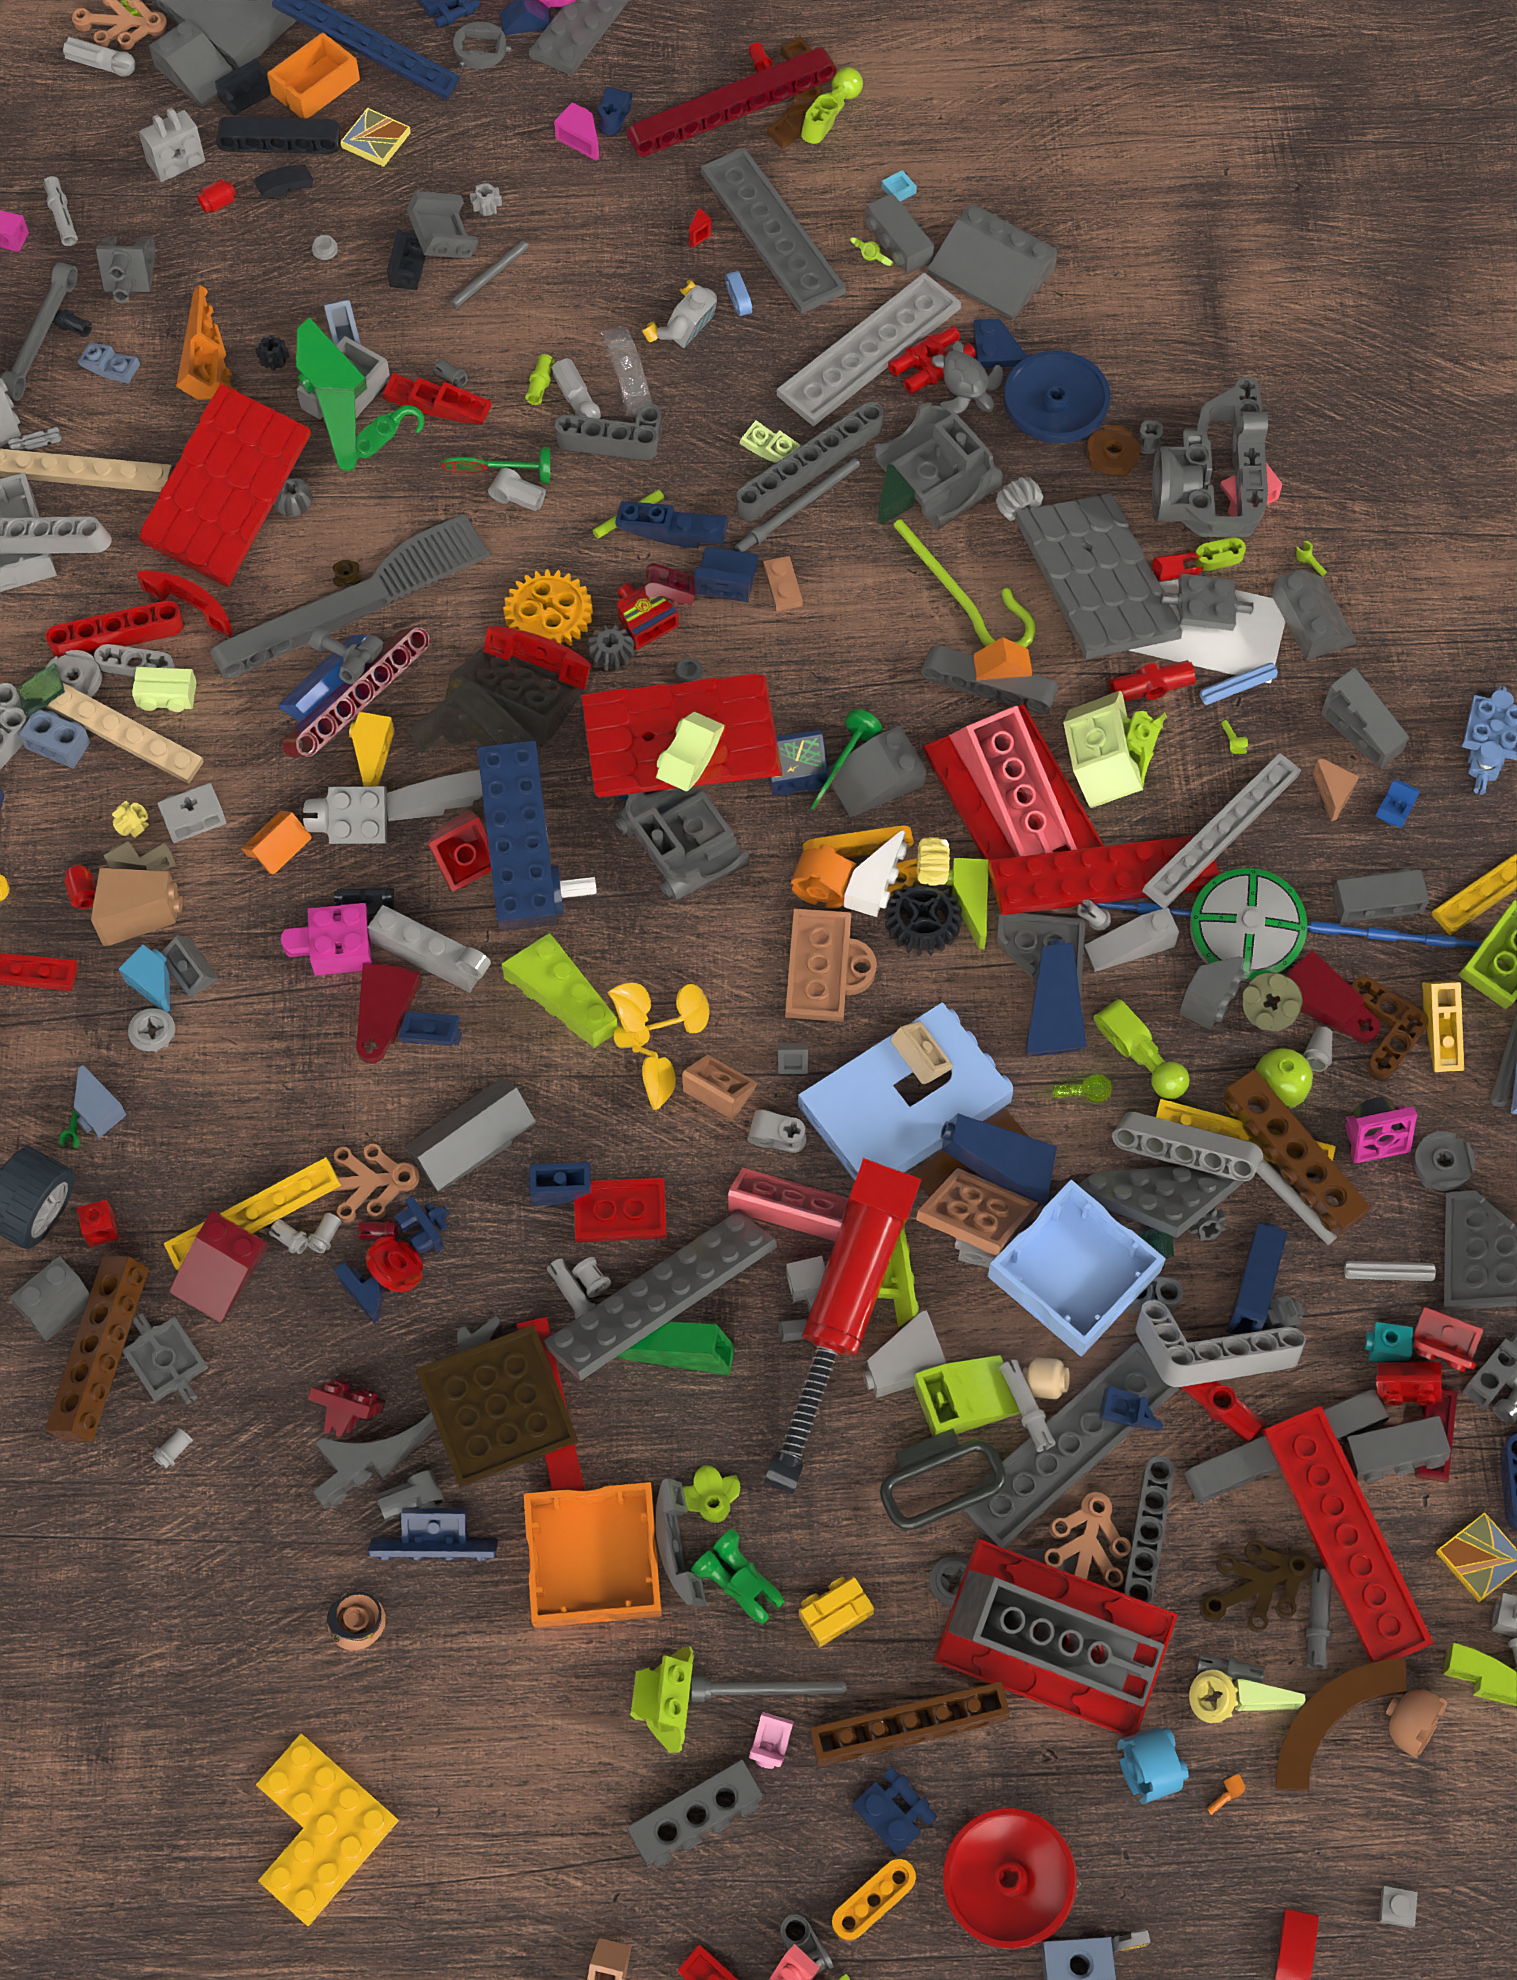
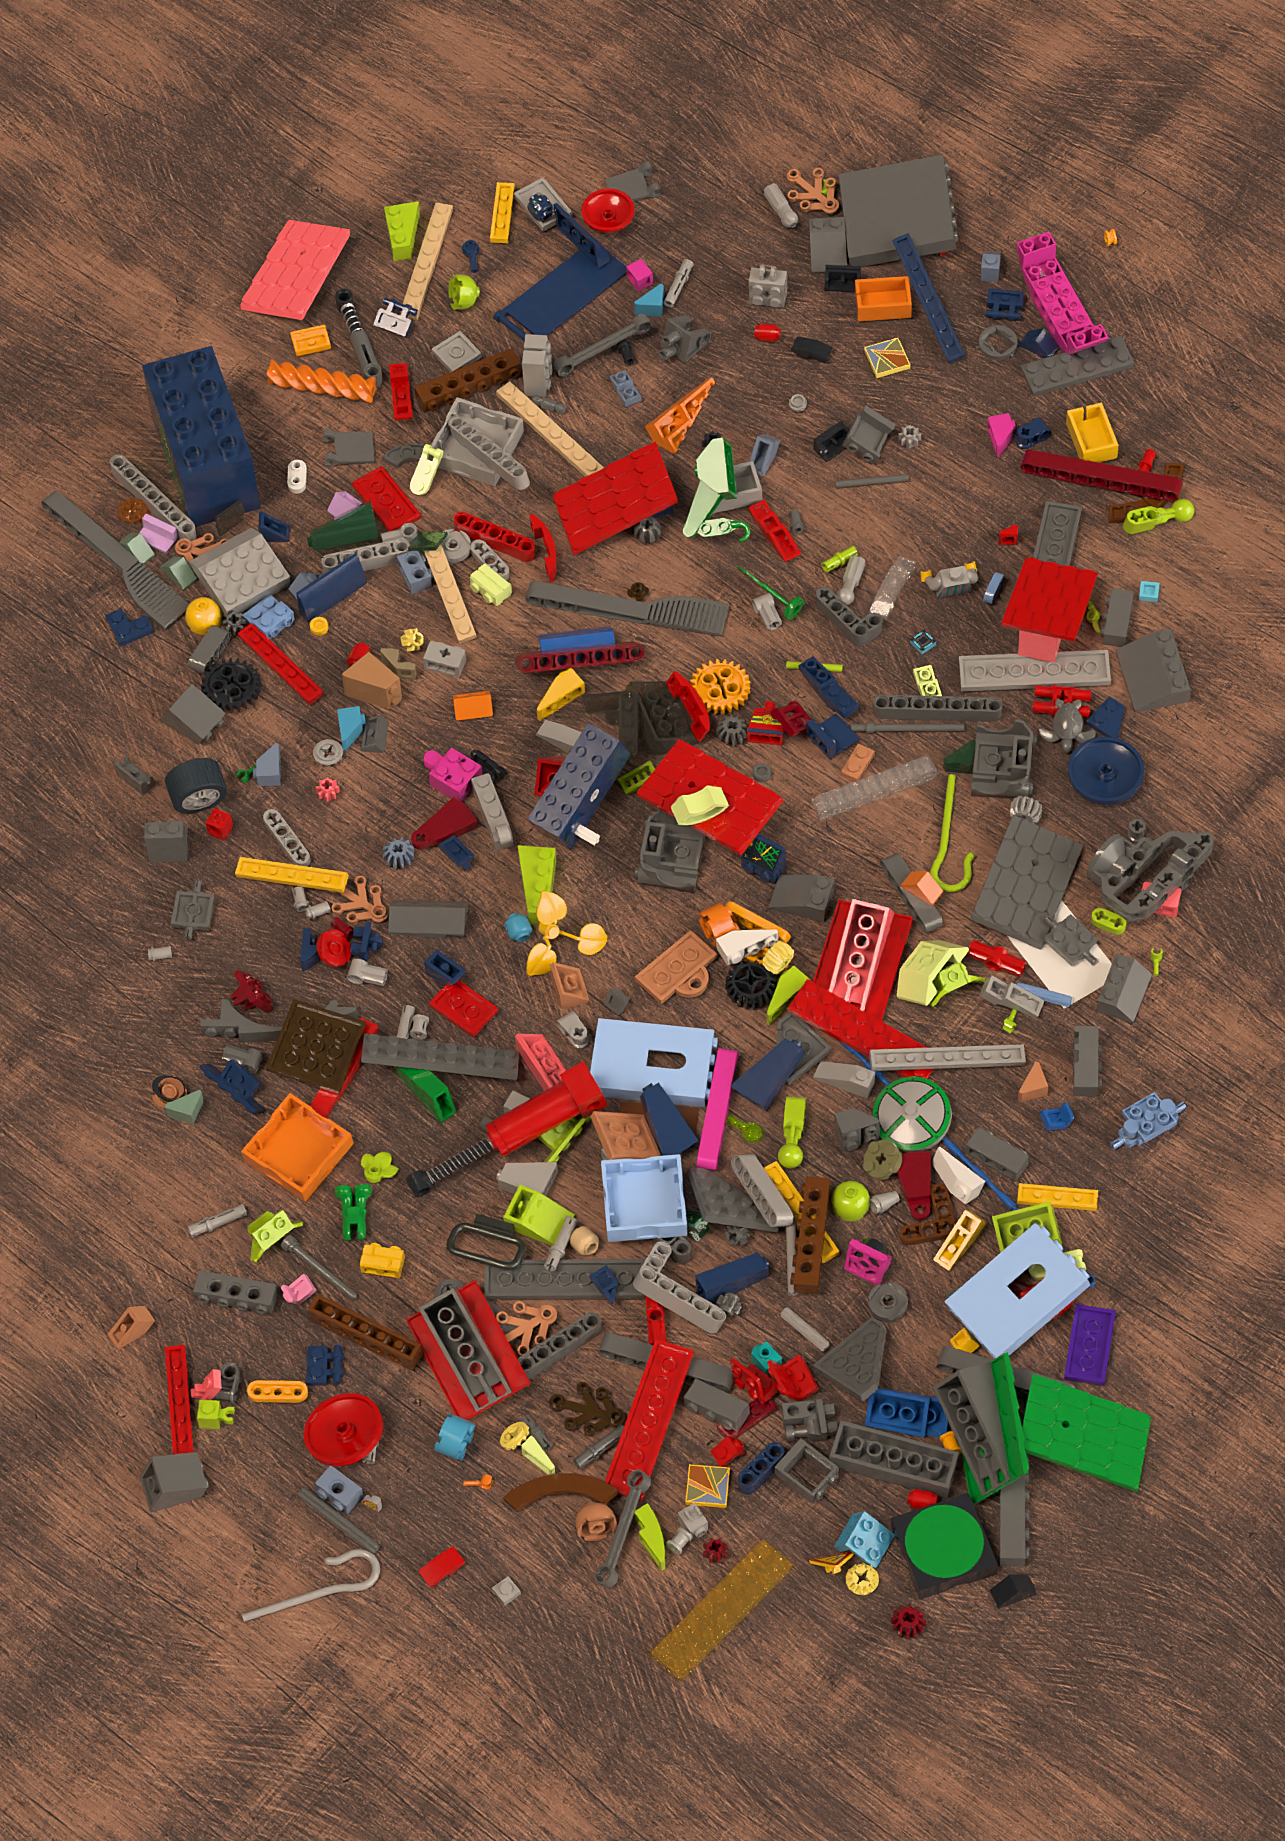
camera: 45 degrees right, 5 degrees down
reddish brown brick [45,1256,149,1442] -> none
dark red slope [169,1211,270,1323] -> none
black beam [216,117,341,154] -> none
yellow plate [256,1734,399,1927] -> none
light grey plate [303,786,387,844] -> none
dark grey bar [309,627,383,684] -> none
dark grey slope [655,1478,707,1608] -> none
green piece [810,709,883,811] -> none
tan slope [891,1021,954,1084] -> none
light grey pin [1077,899,1111,930] -> none
reddish brown plate [1087,425,1141,476] -> none
red piece [1153,552,1203,582] -> none
none -> sand green slope [164,1090,204,1125]
none -> light grey pin [187,1204,247,1237]
none -> light grey beam [263,809,310,867]
none -> coral gear [315,777,340,802]
none -> light grey piece [347,959,388,986]
none -> sand blue gear [383,837,415,870]
none -> dark azure head [504,913,532,943]
none -> dark grey piece [594,1469,651,1588]
none -> lime slope [618,761,655,795]
none -> dark azure slope [634,284,664,316]
none -> dark pink beam [697,1048,738,1171]
none -> red bracket [710,1436,747,1467]
none -> clear beam [811,756,938,820]
none -> tile [910,630,936,655]
none -> white slope [931,1147,985,1204]
none -> light grey slope [979,975,1044,1019]
none -> red piece [1001,558,1098,663]
none -> yellow piece [1066,403,1119,462]

